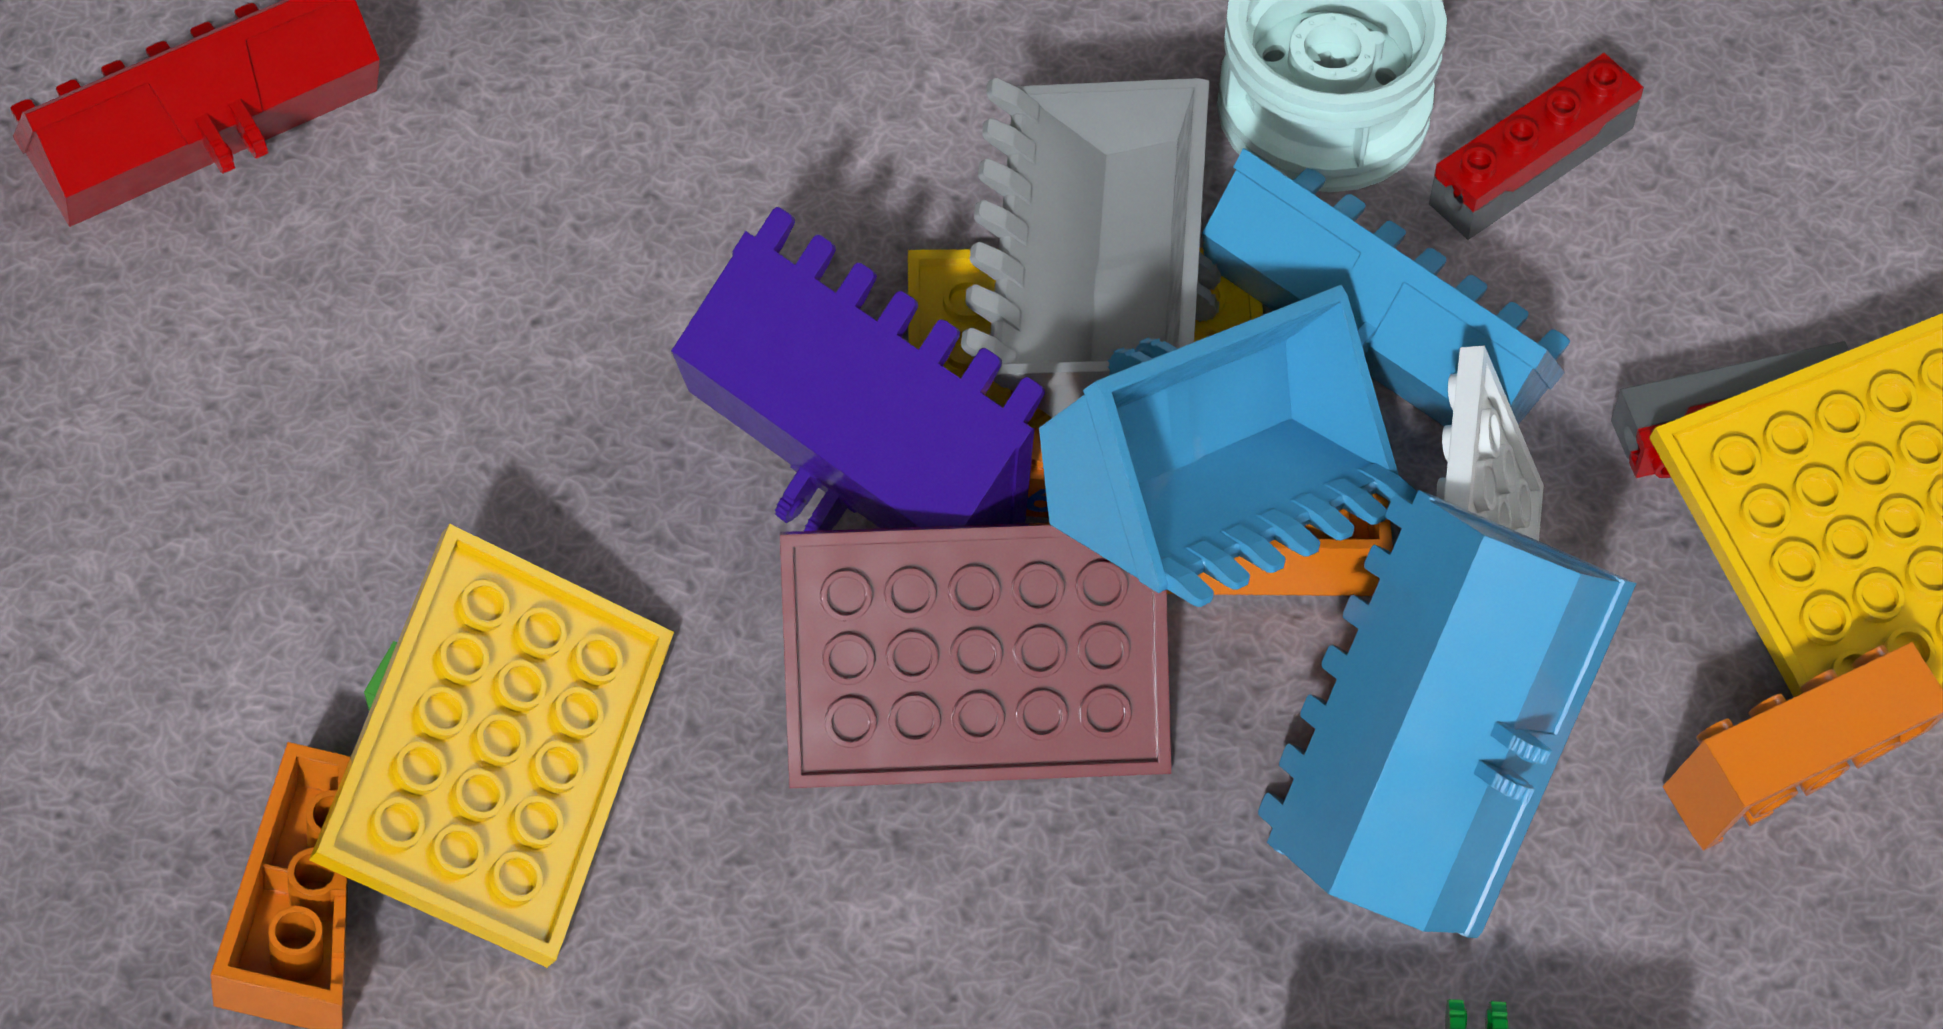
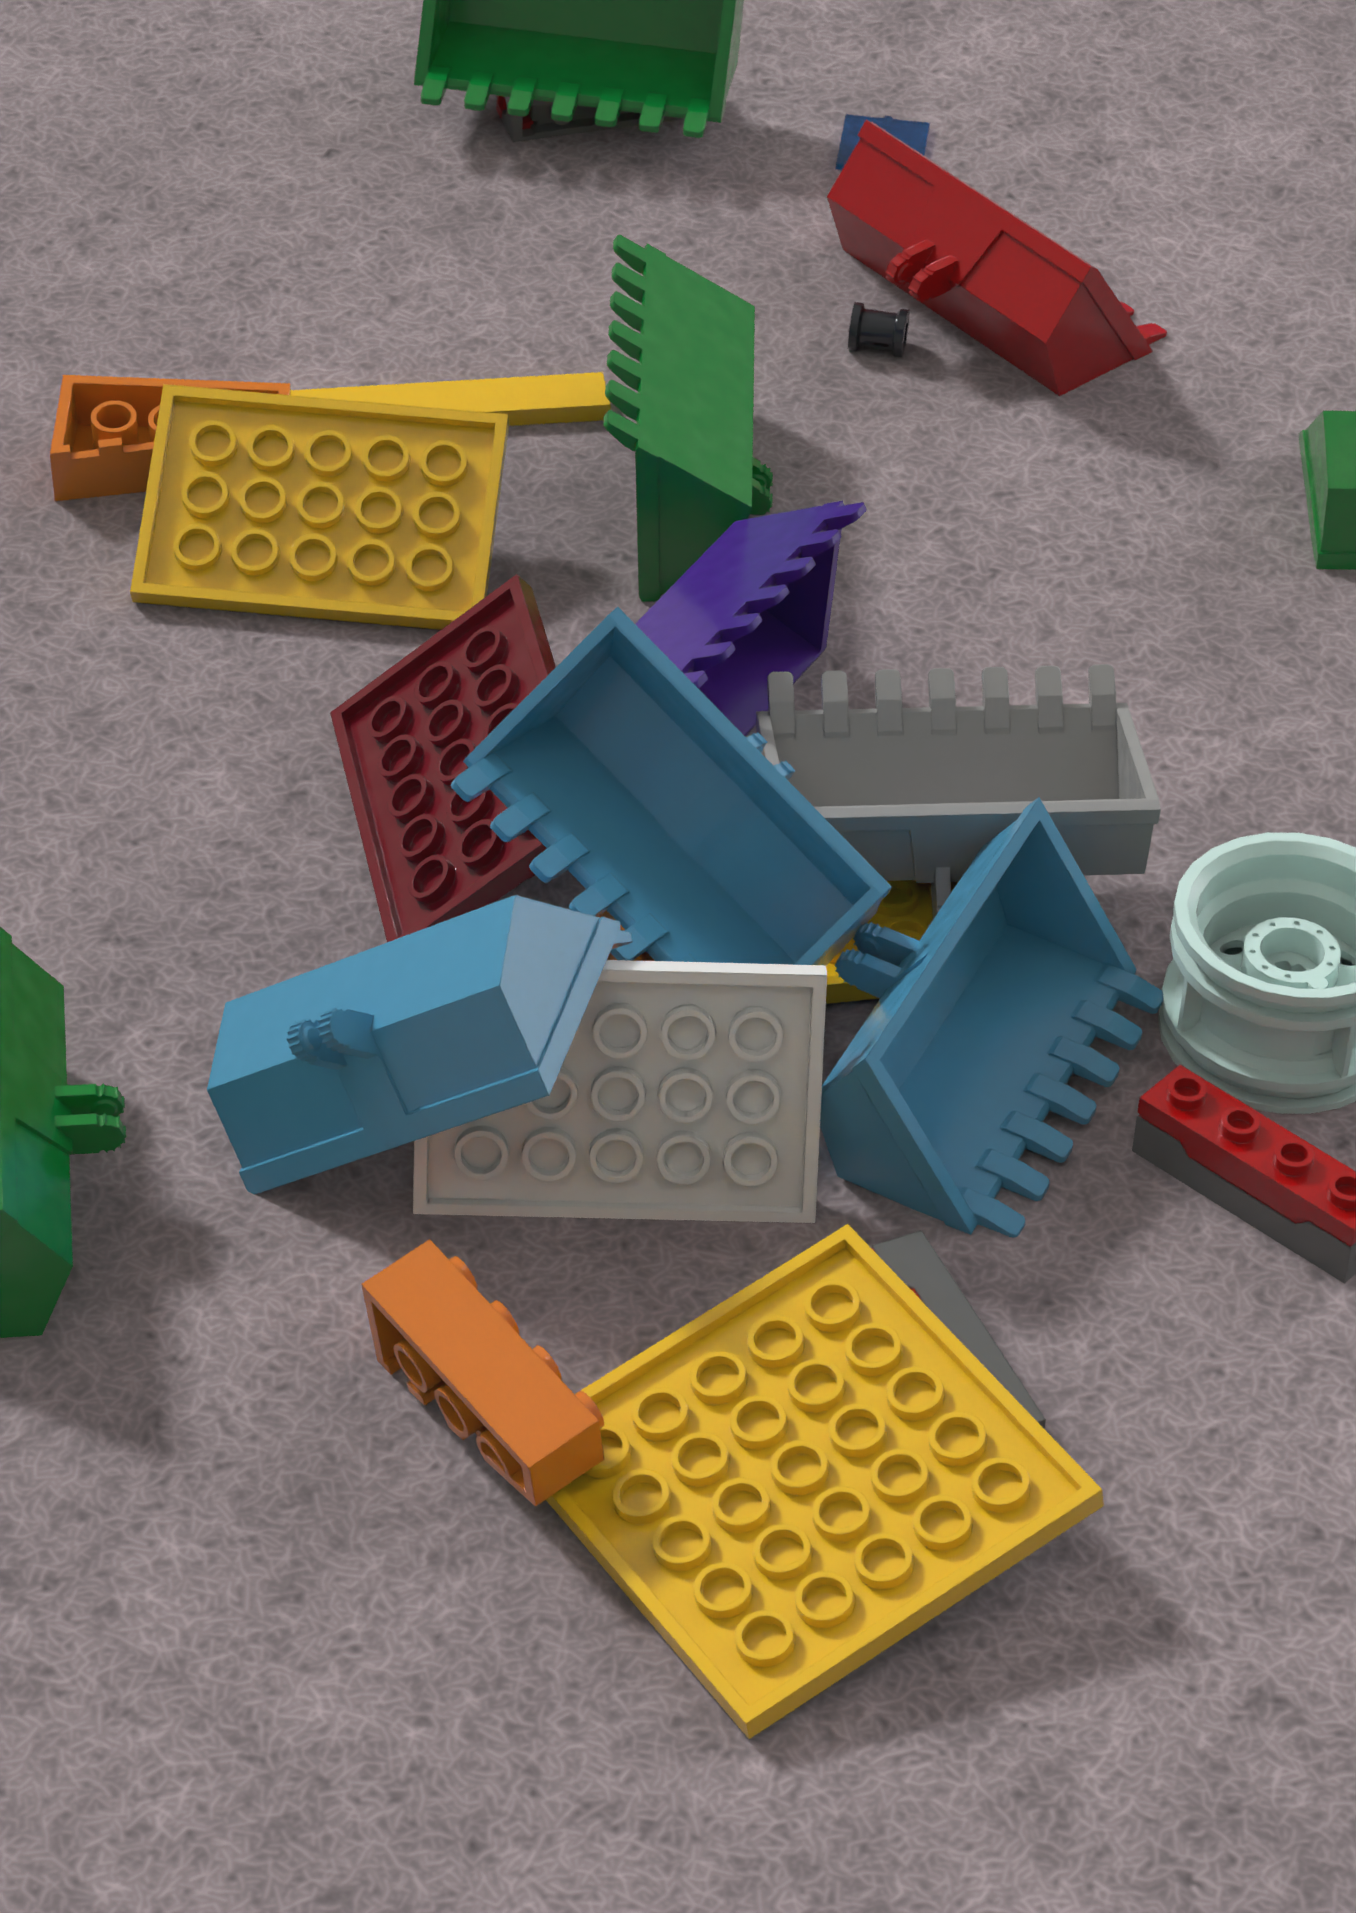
camera: 80 degrees right, 15 degrees down
none -> yellow tile [291,372,611,426]
none -> green piece [603,235,773,602]
none -> black bush [848,302,910,357]

